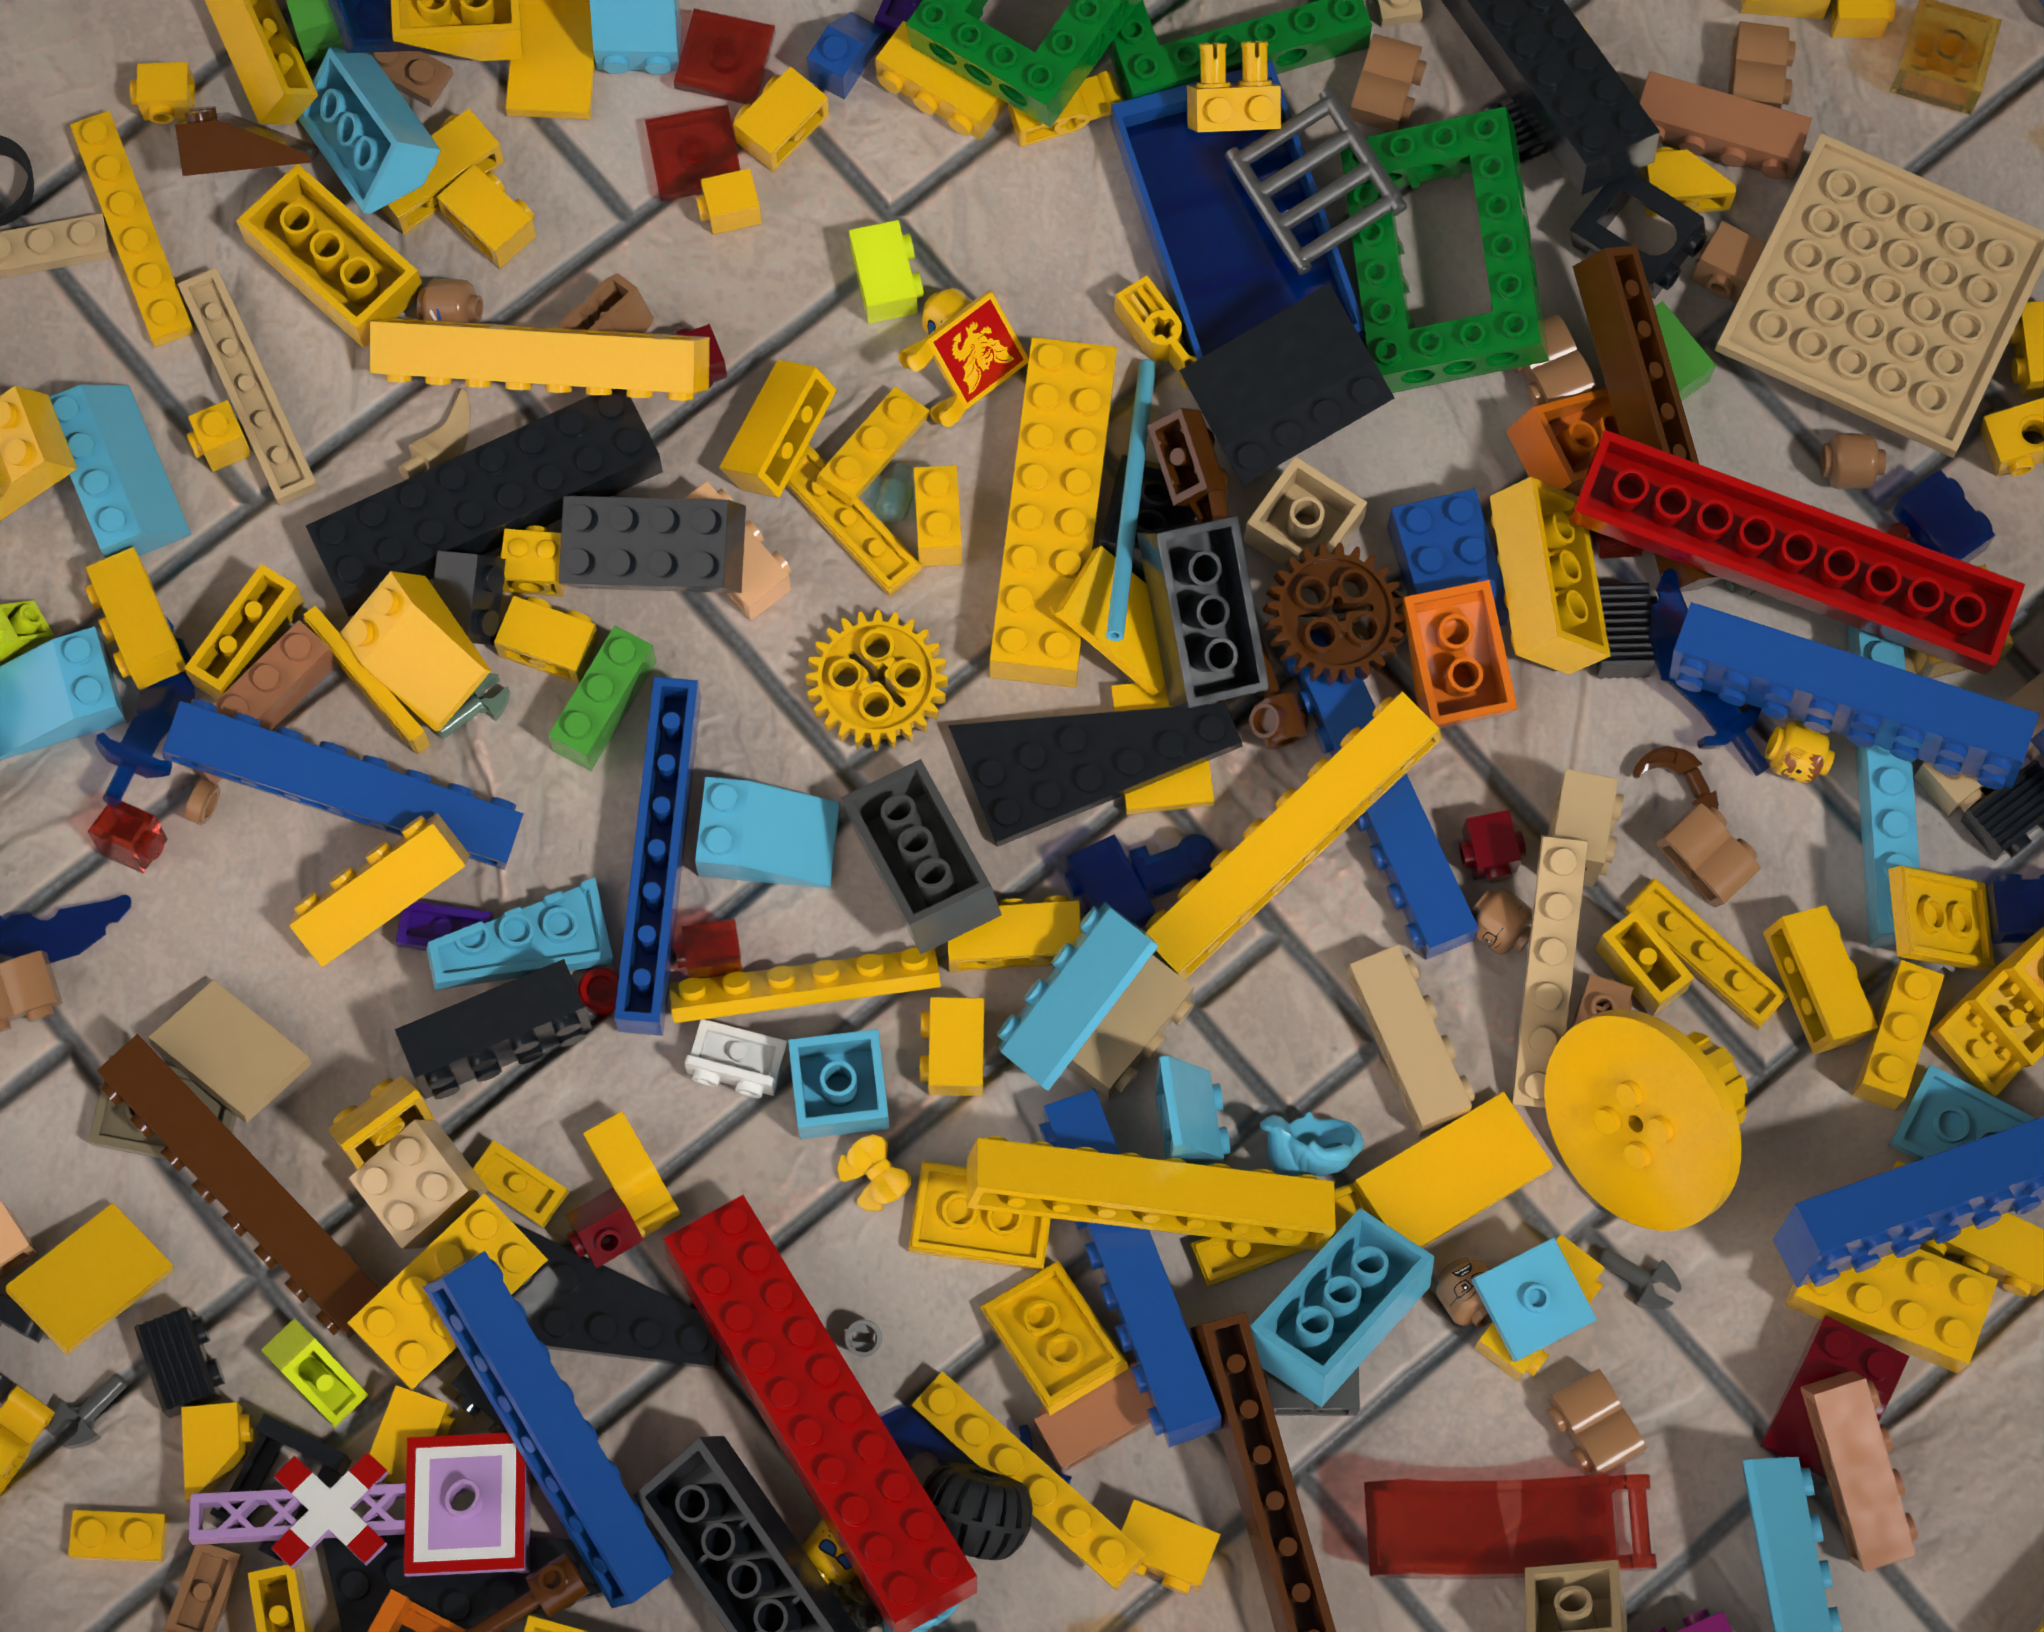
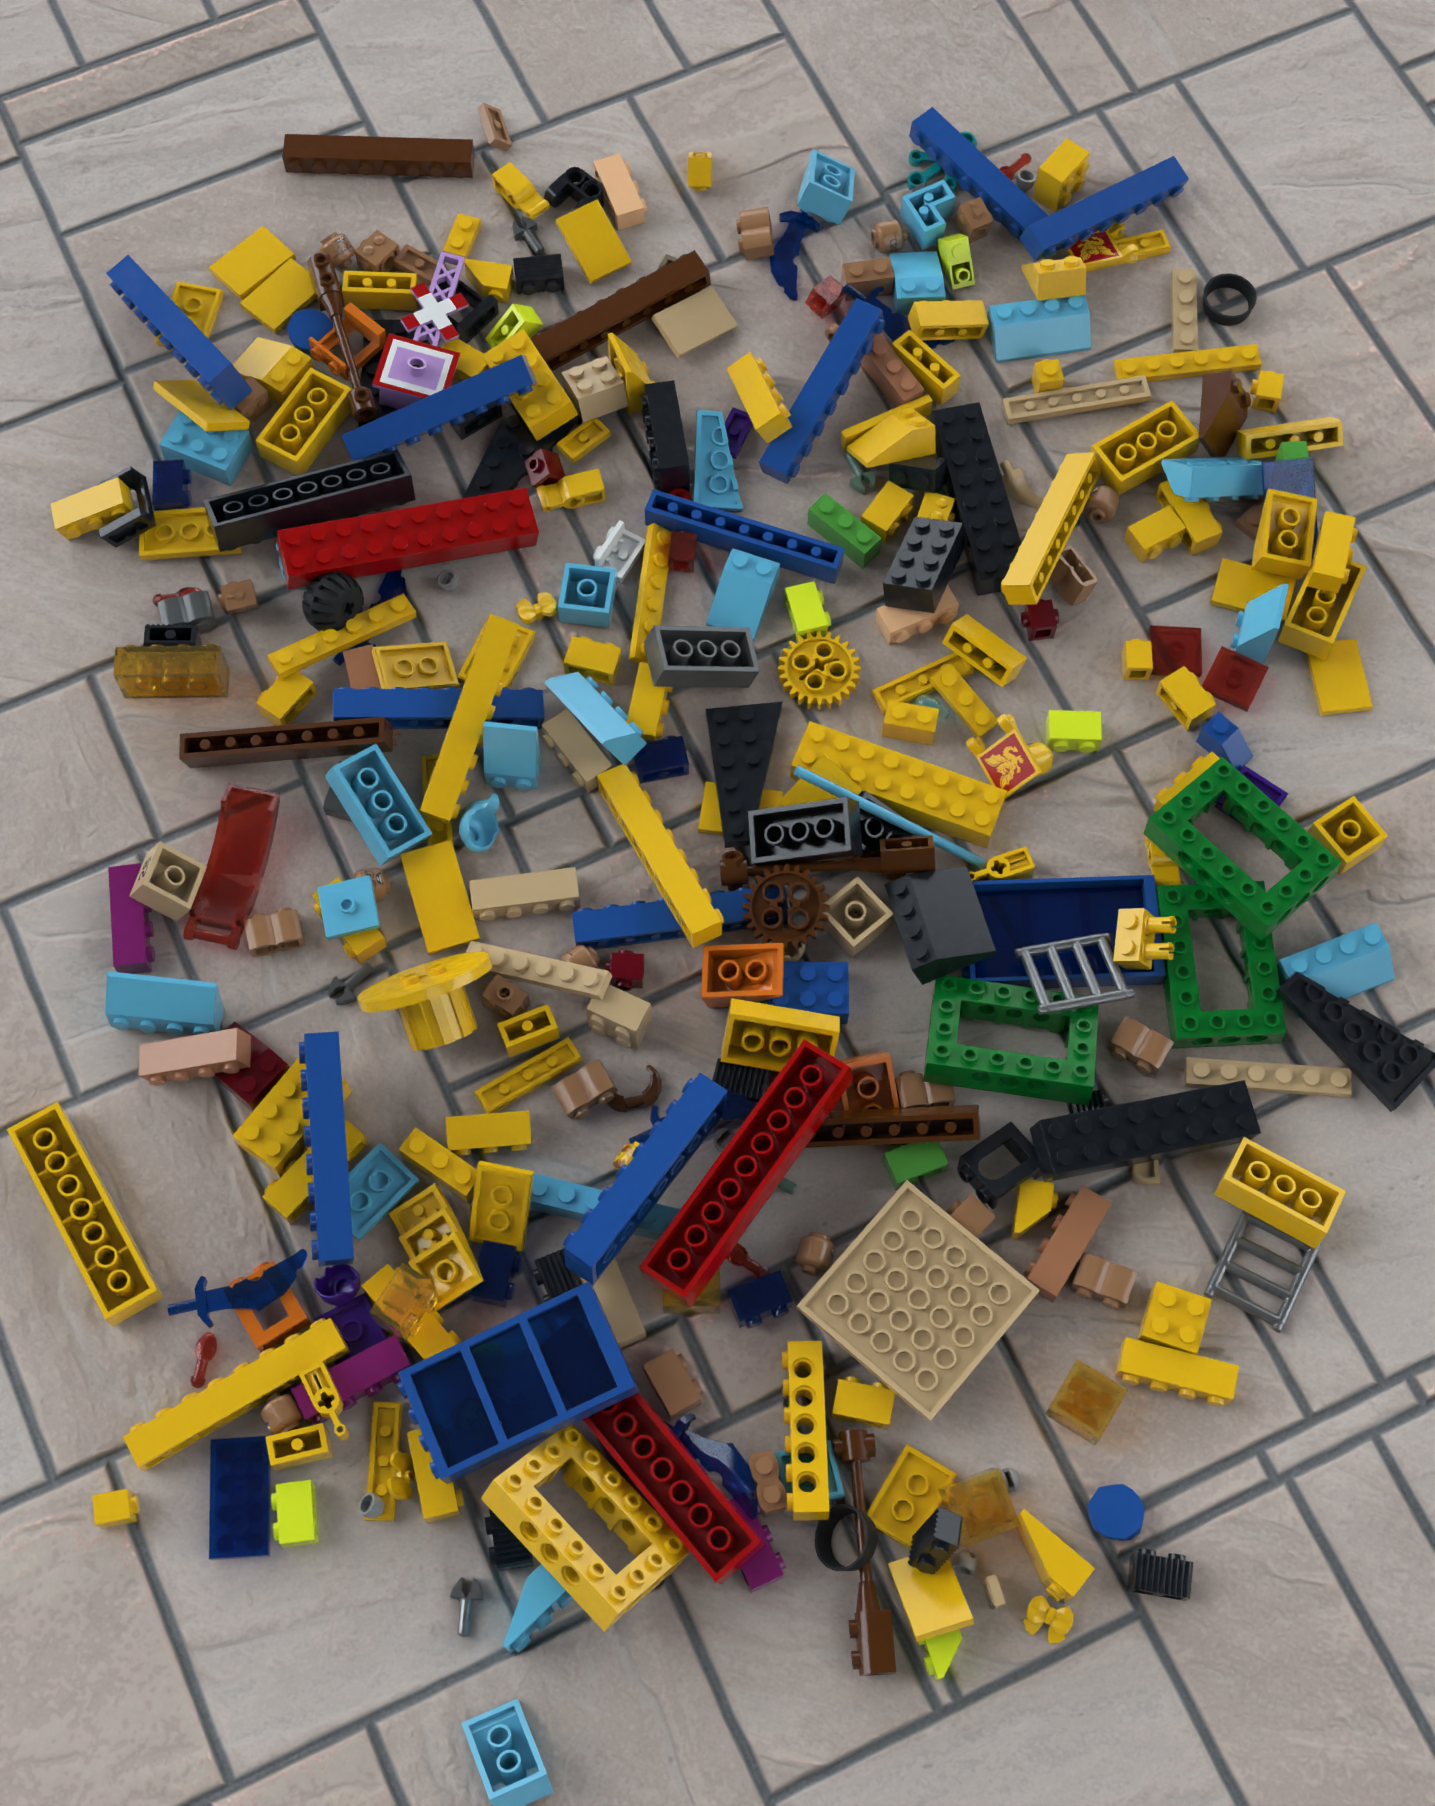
camera: 105 degrees right, 5 degrees down
clear blue leg [1127,834,1215,902] -> none
none -> neon yellow brick [784,581,831,640]
none -> medium nougat brick [841,257,894,301]

